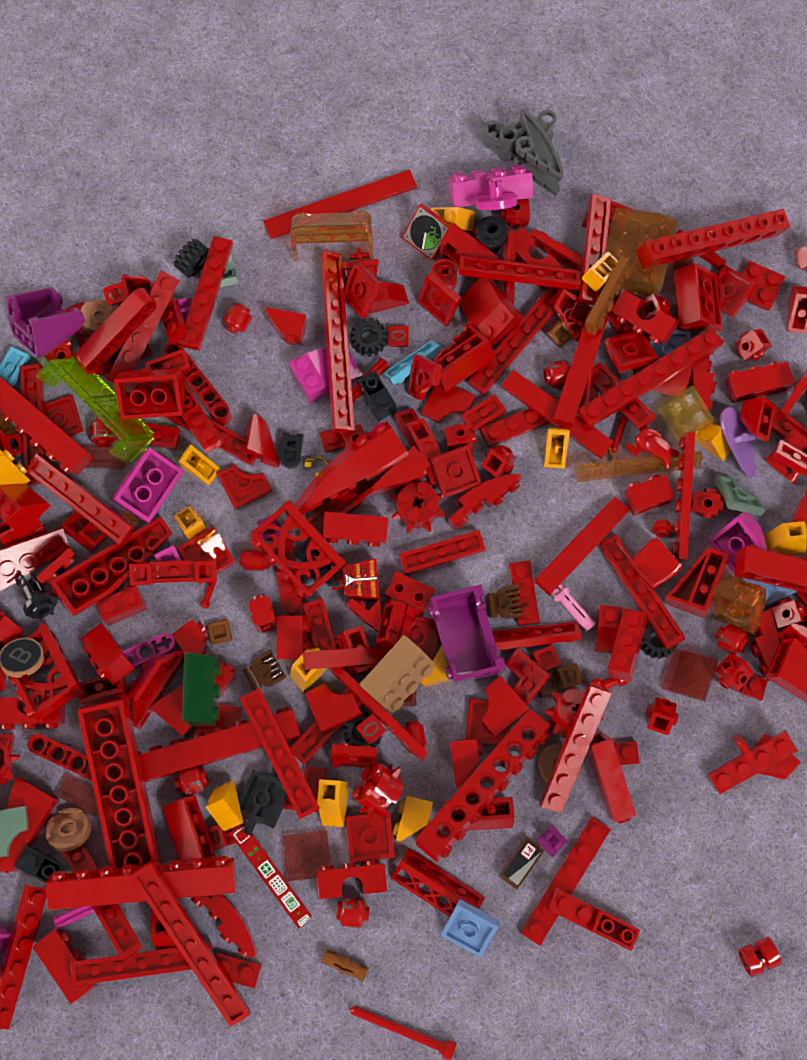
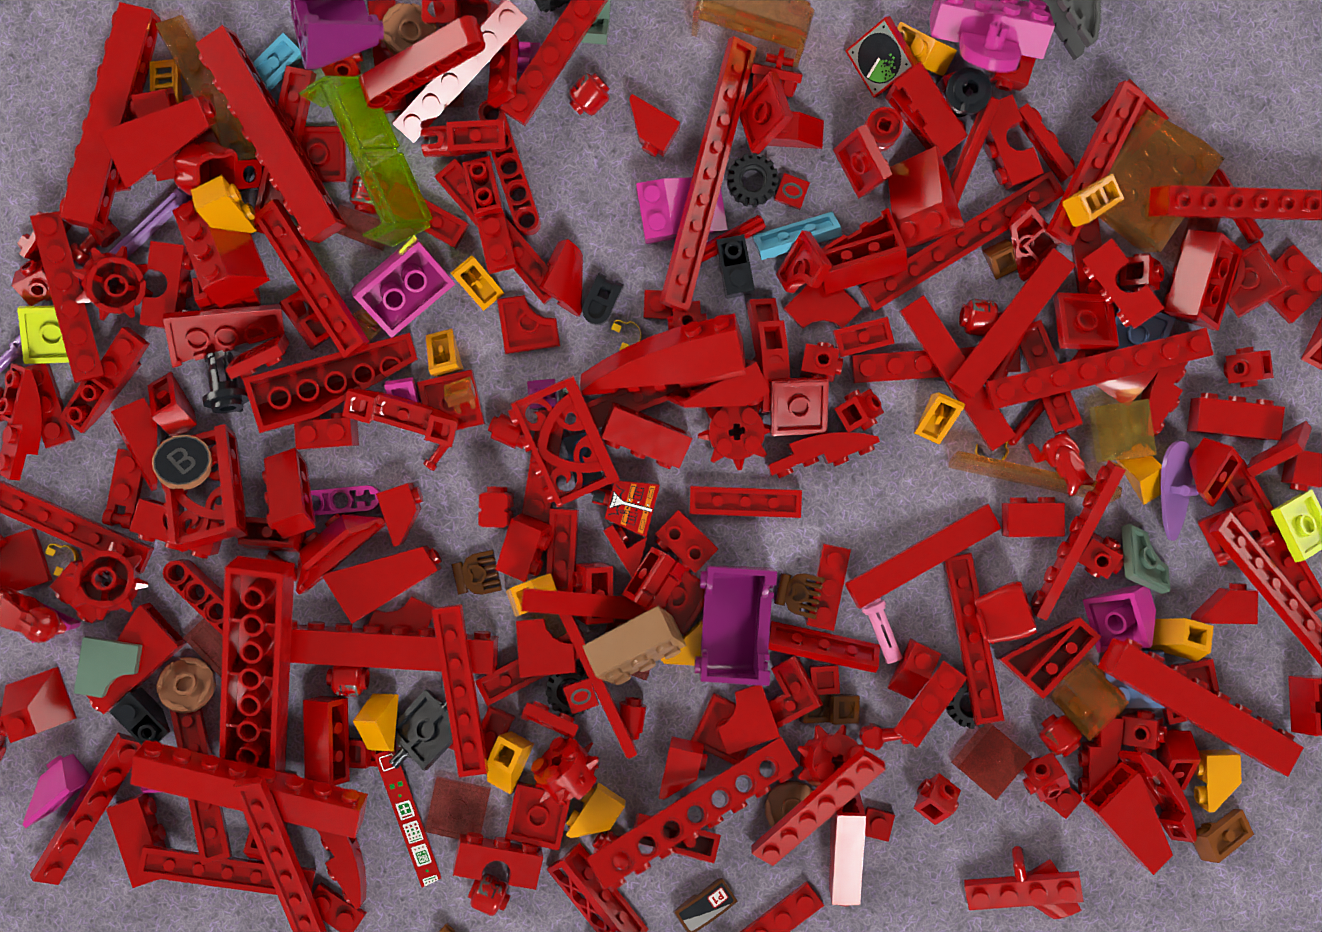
camera: 20 degrees right, 15 degrees up
red slope [114,368,185,420] -> none
dark green slope [182,653,221,726] -> none
dark orange tile [207,619,233,646] -> none
red plate [459,255,581,291] -> none
magenta tile [536,825,568,858] -> none
dark orange plate [585,256,631,335] -> none
red plate [651,520,673,538] -> none

